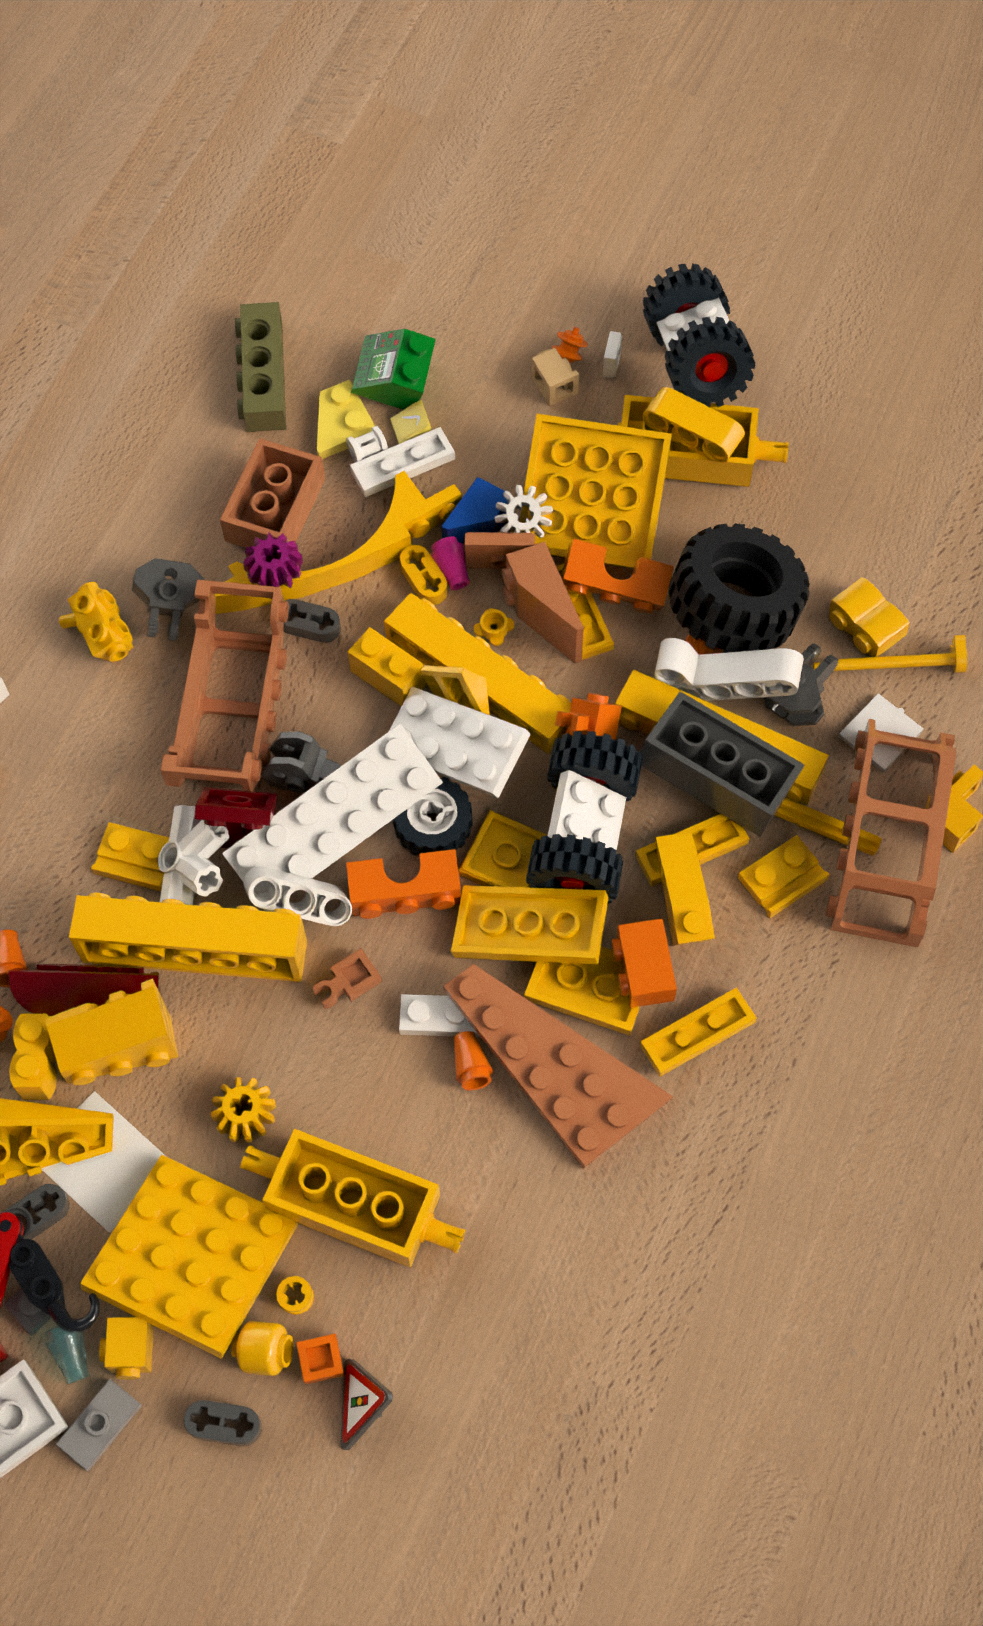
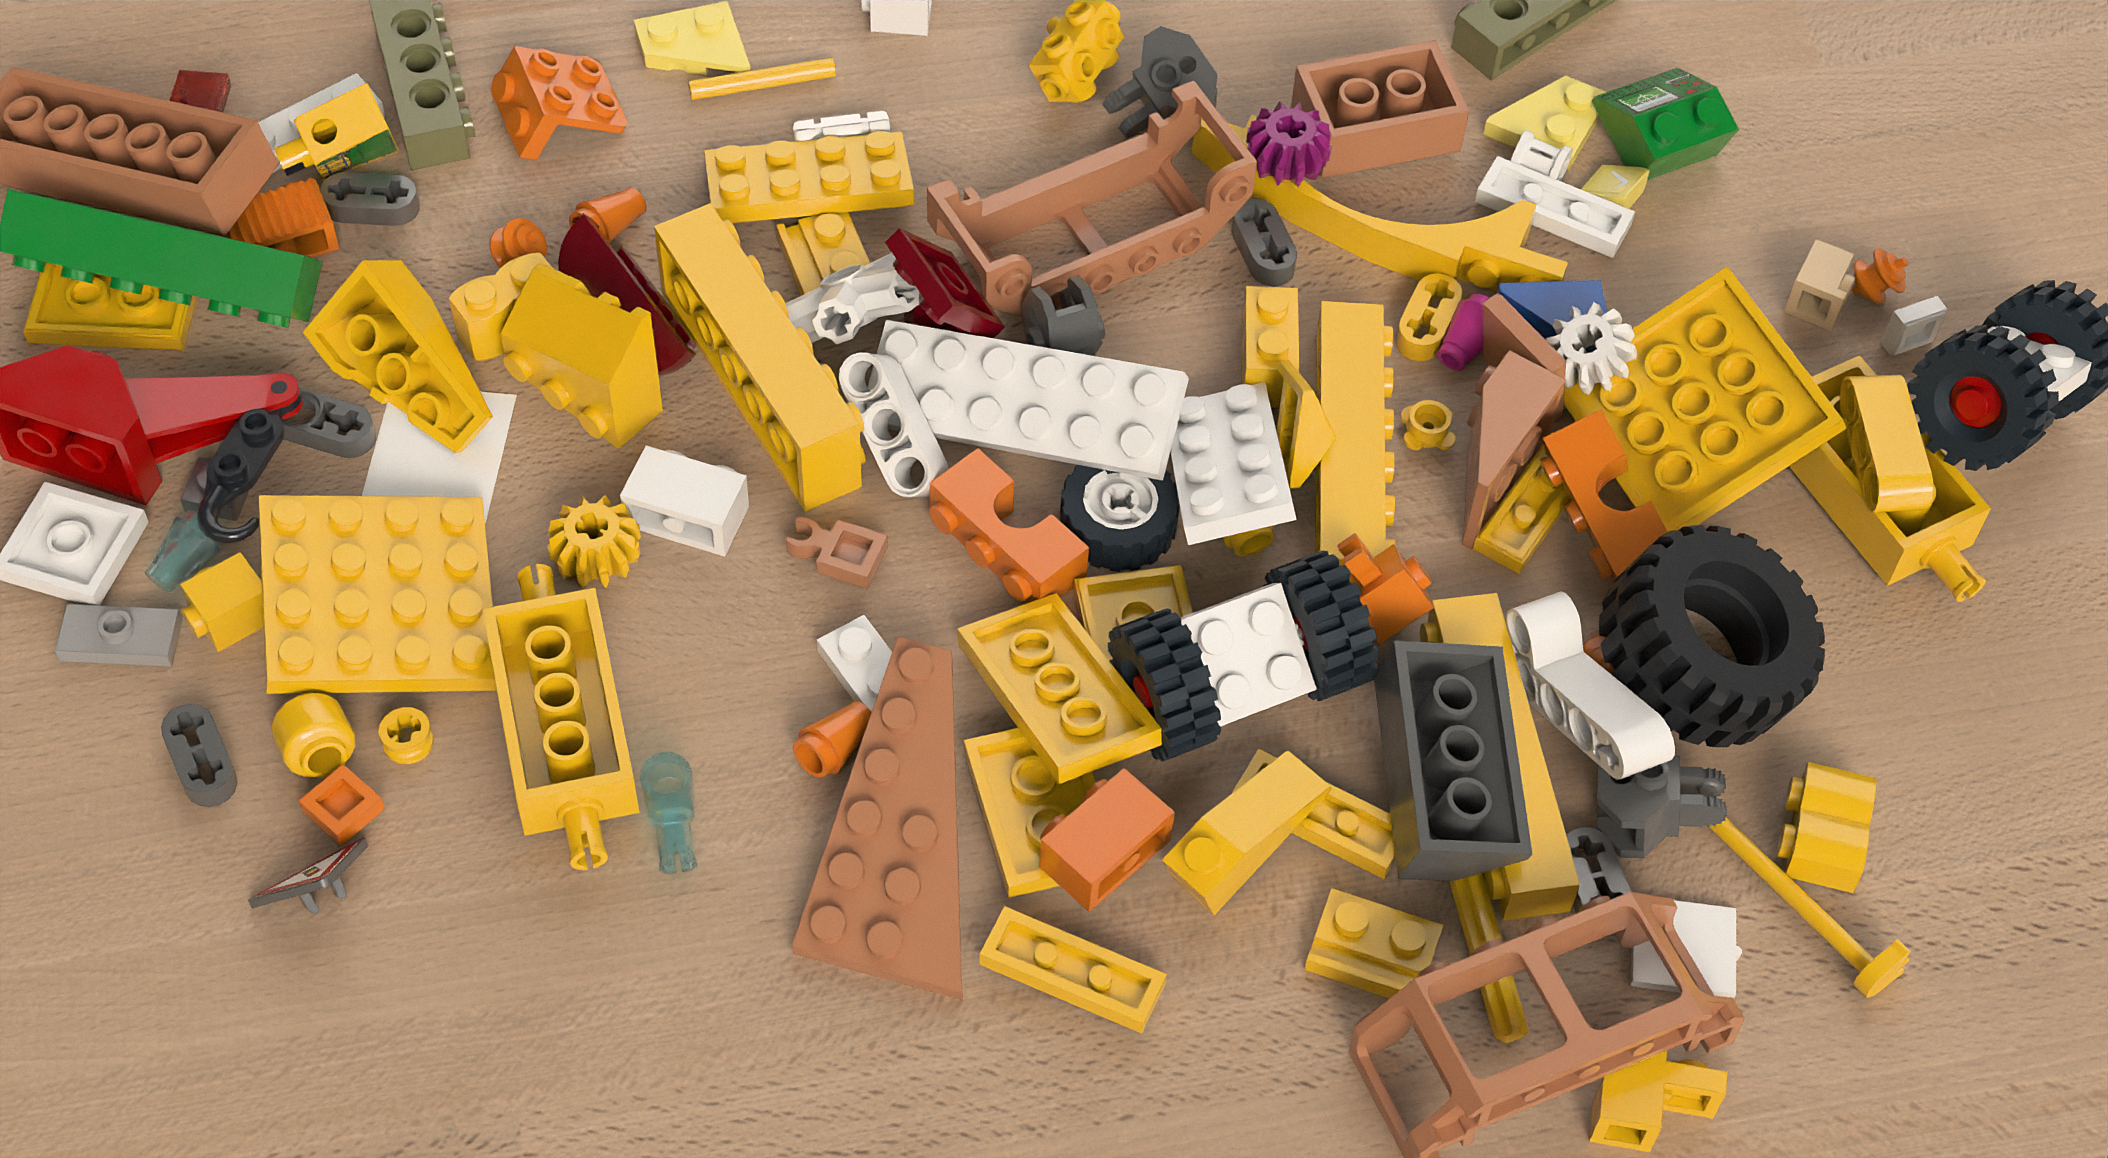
camera: 50 degrees right, 10 degrees down
none -> white brick [620,445,749,557]
none -> clear light blue pin [640,752,697,874]
none -> yellow plate [704,131,915,223]
none -> white axle [793,110,890,142]
none -> flat silver beam [1567,827,1631,936]

